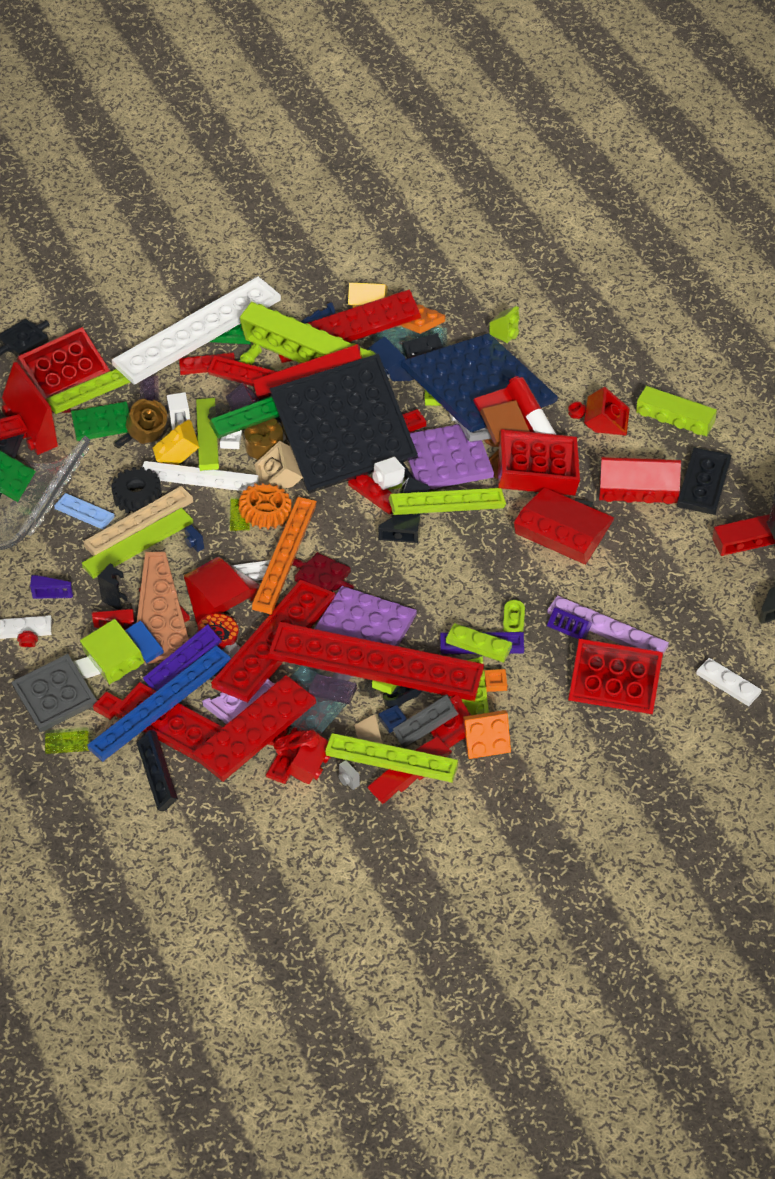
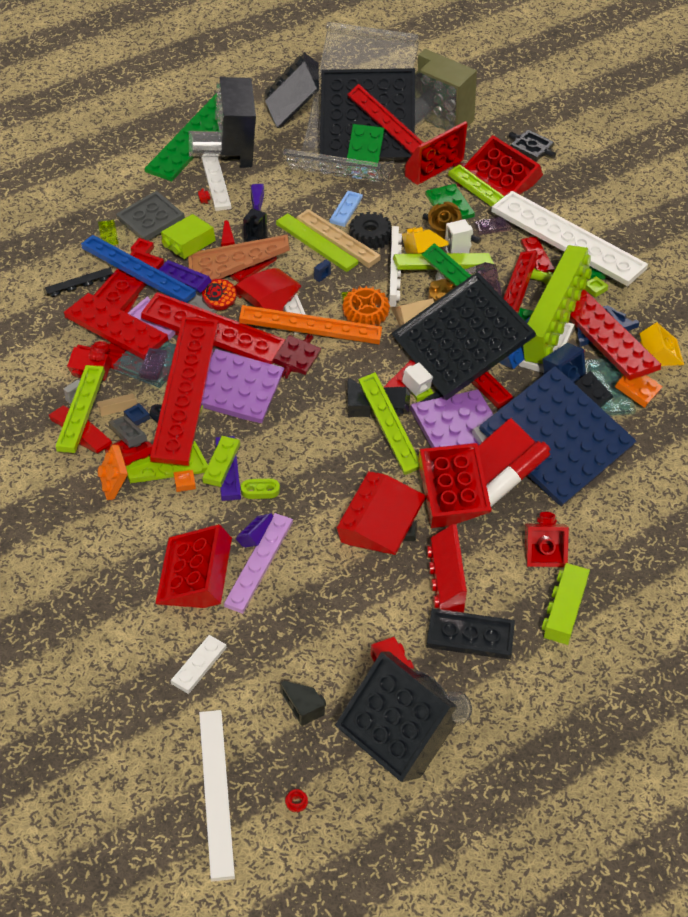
camera: 80 degrees right, 0 degrees up
blue tile [125,620,164,664] -> none
clear smoke plant [208,403,230,420] -> none
red tile [253,344,363,399] -> none
dark orange tile [480,401,530,445] -> none
lime slope [489,306,520,343] -> none

